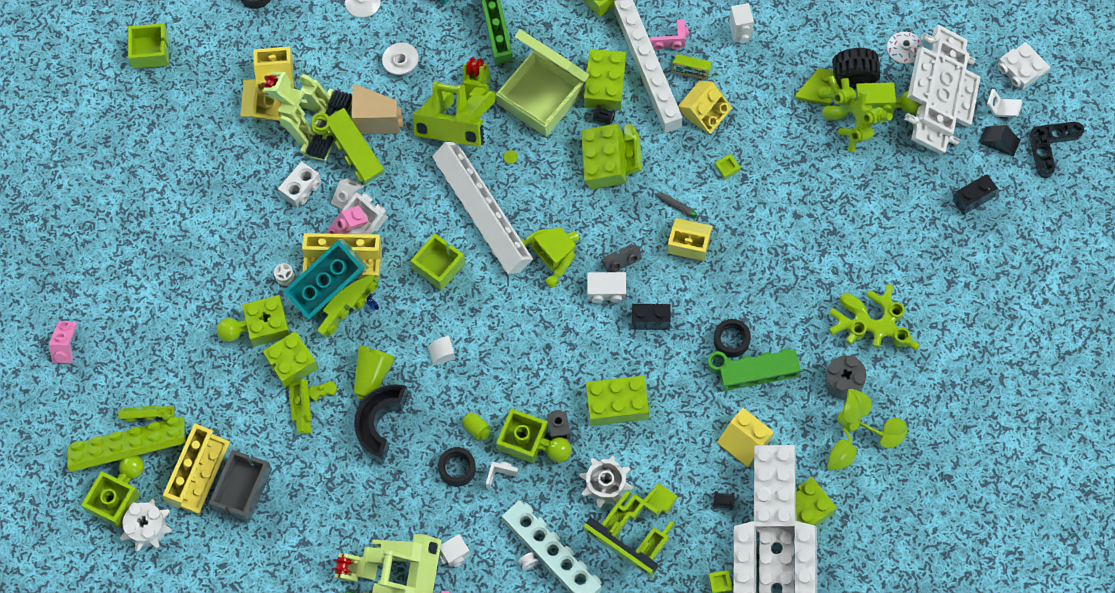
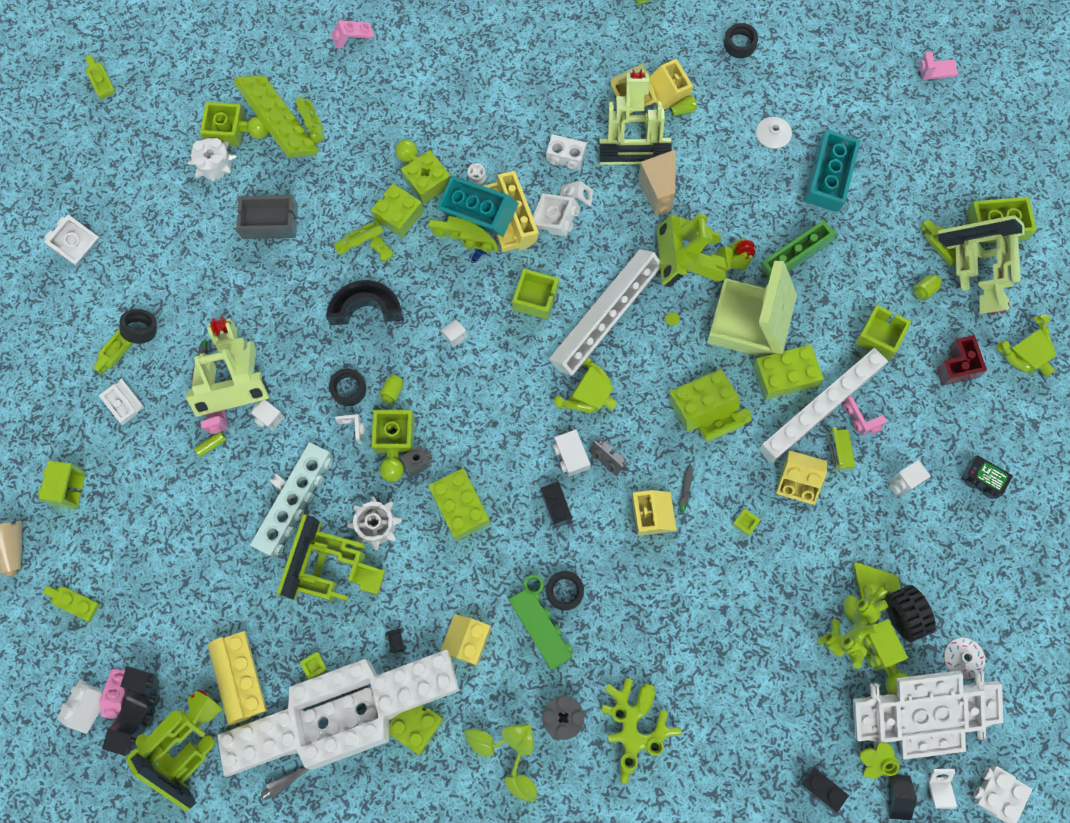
camera: 70 degrees right, 5 degrees up
light yellow brick [162,423,230,515] -> none
lime hinge [311,108,384,185] -> none
bright pink bracket [327,206,368,234] -> none
lime cone [353,346,396,400] -> none
white dish [382,43,419,75] -> none
black bush [593,105,616,125] -> none
none -> lime cone [670,96,698,117]
none -> lime plate [859,742,900,779]

